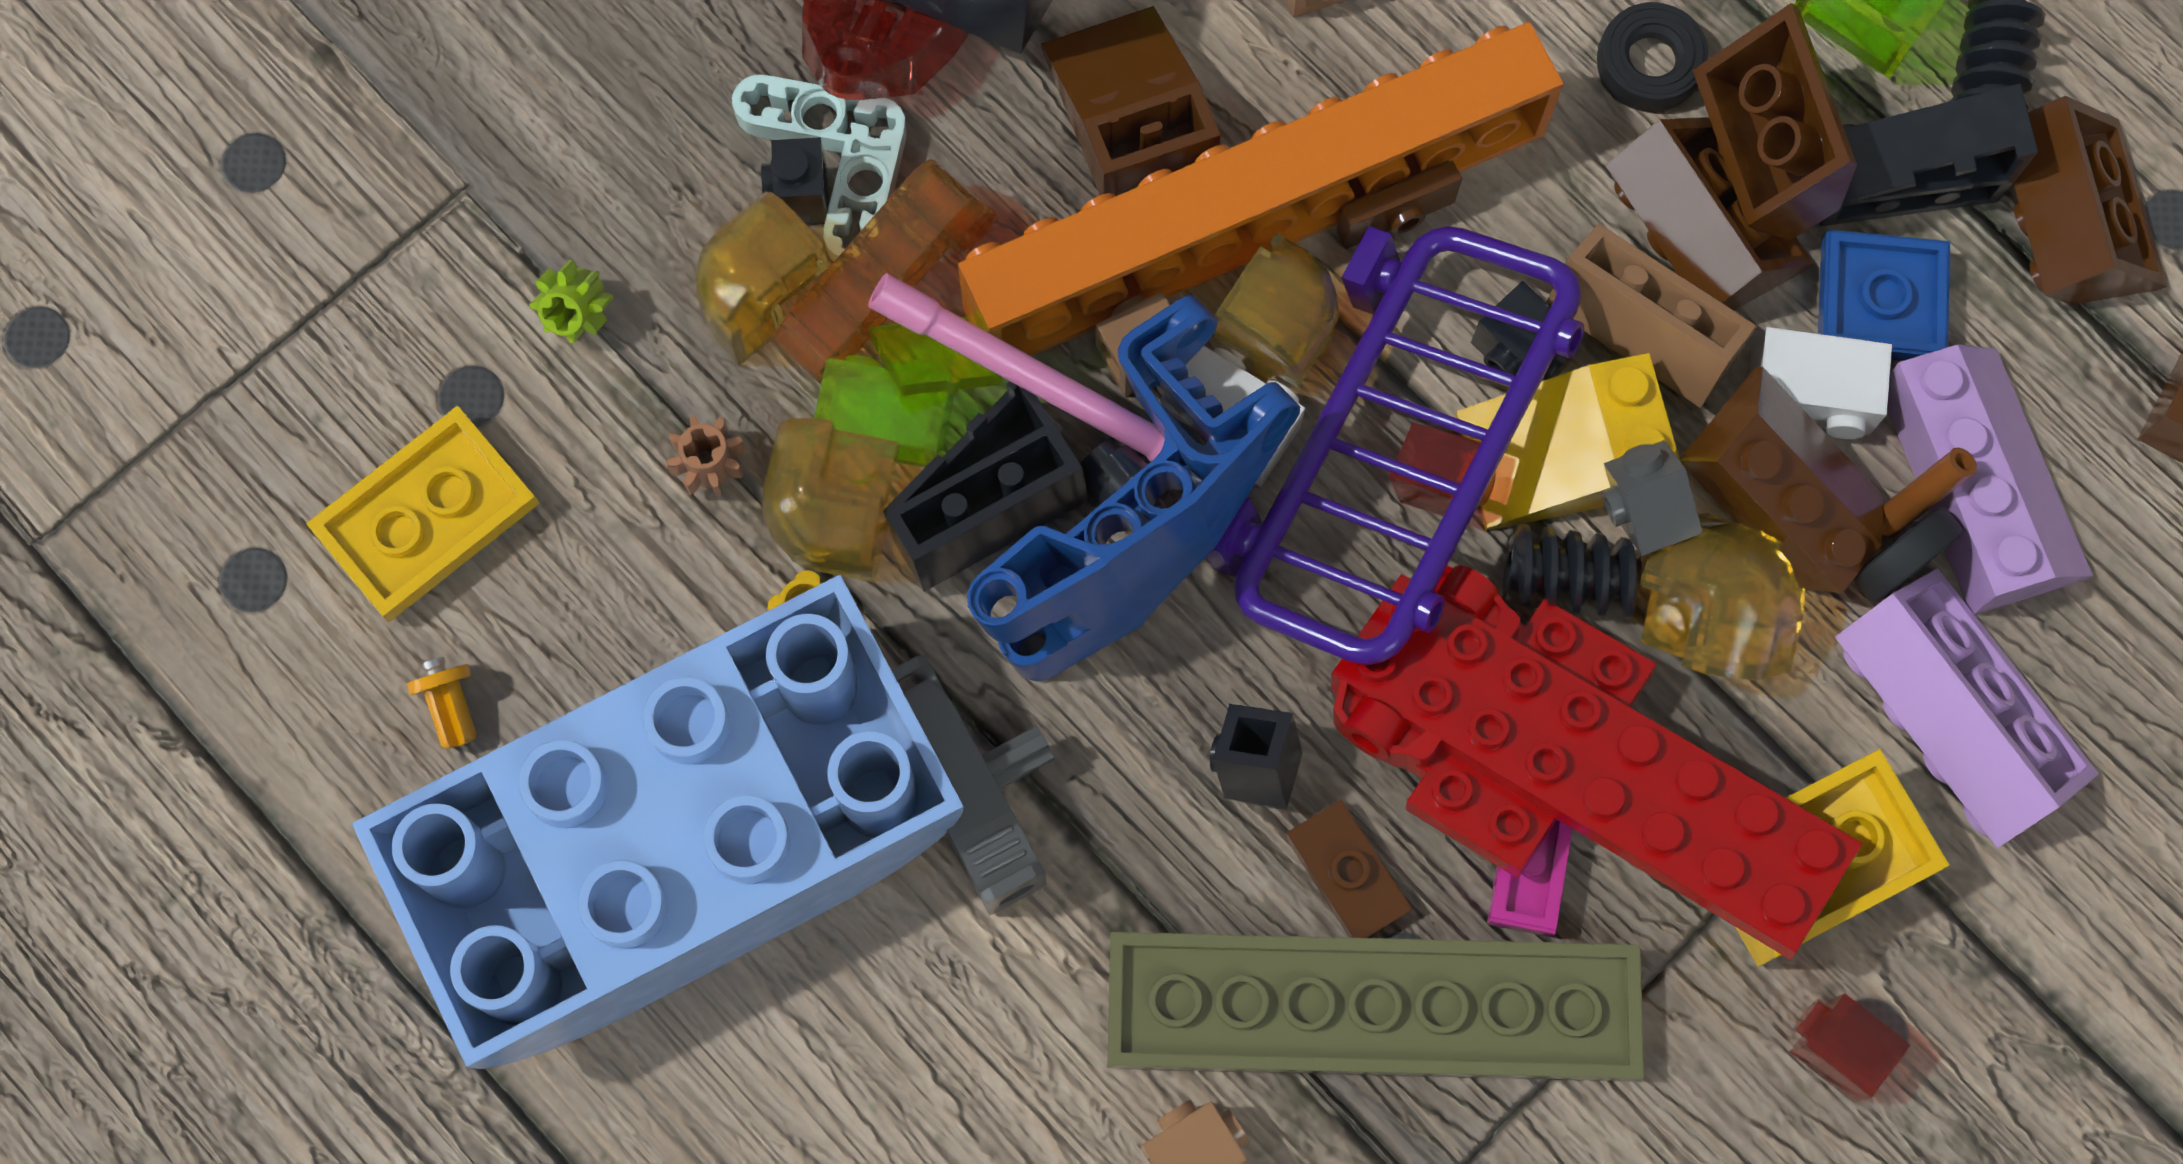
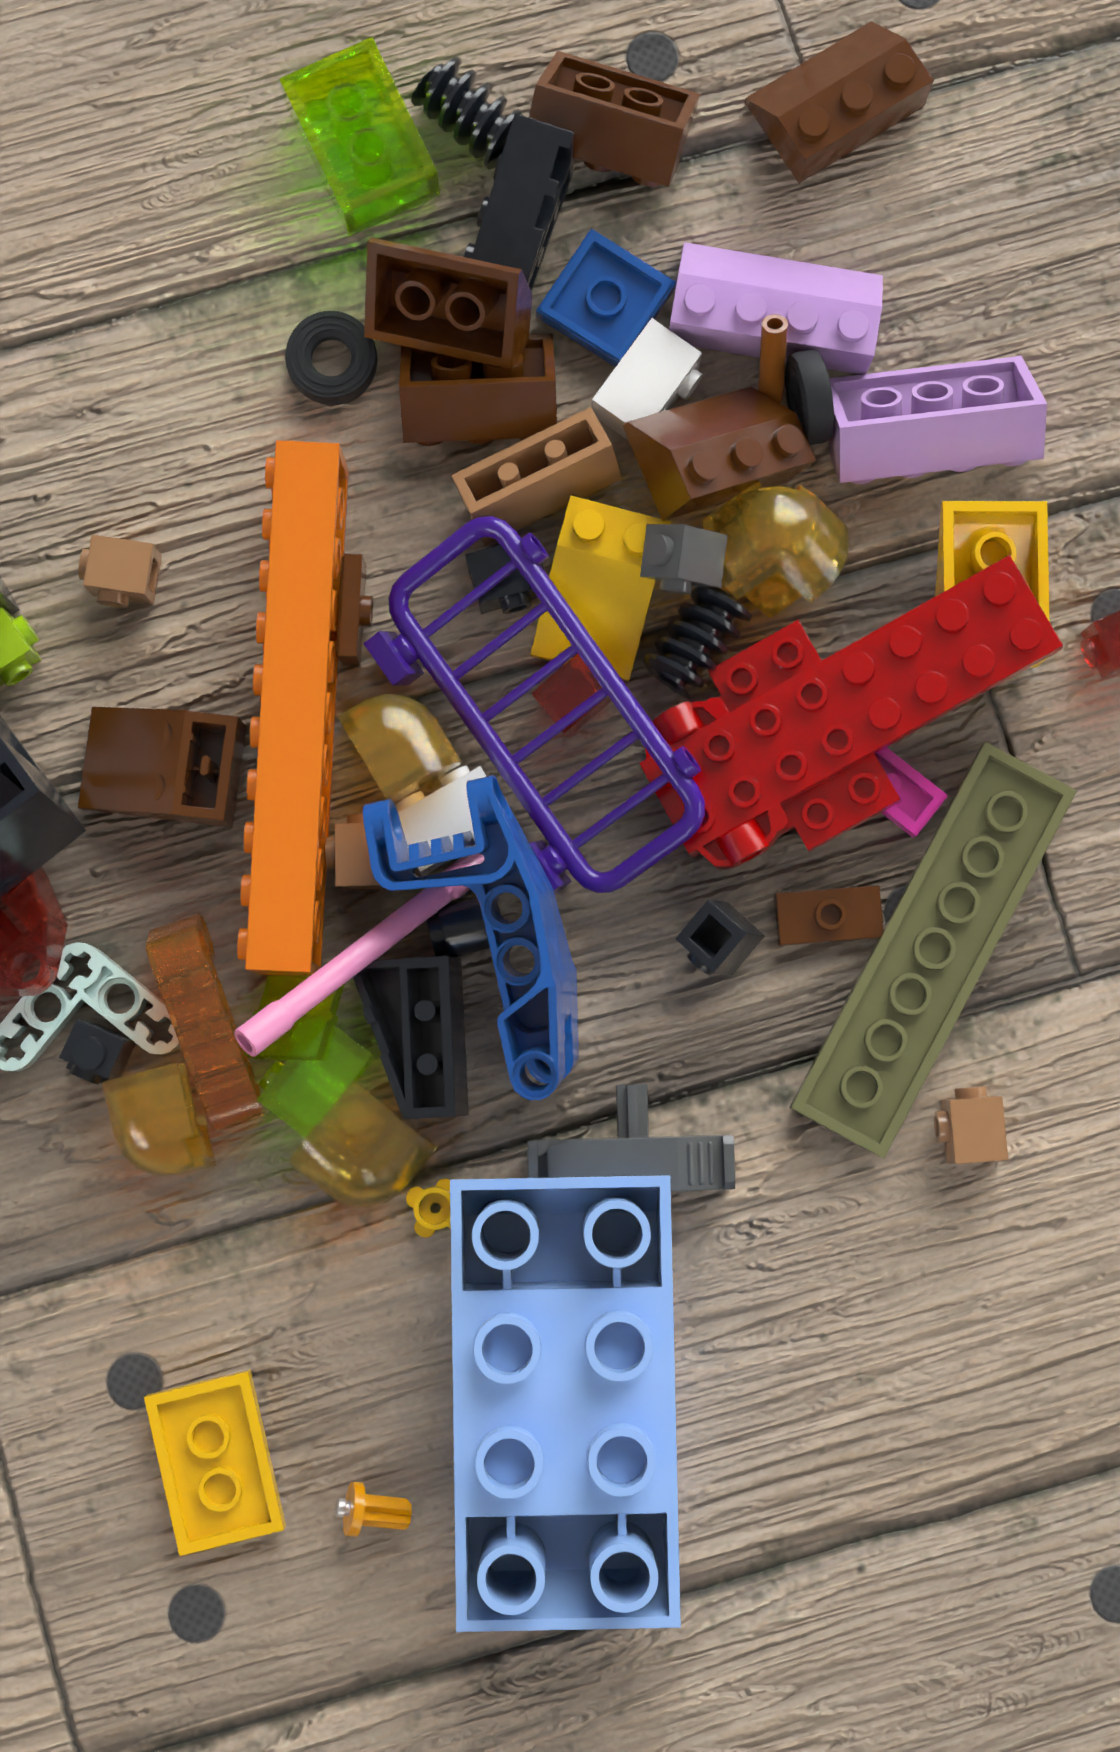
camera: 65 degrees left, 10 degrees up
lime gear [529,260,613,343] -> none
nougat gear [666,416,746,496] -> none

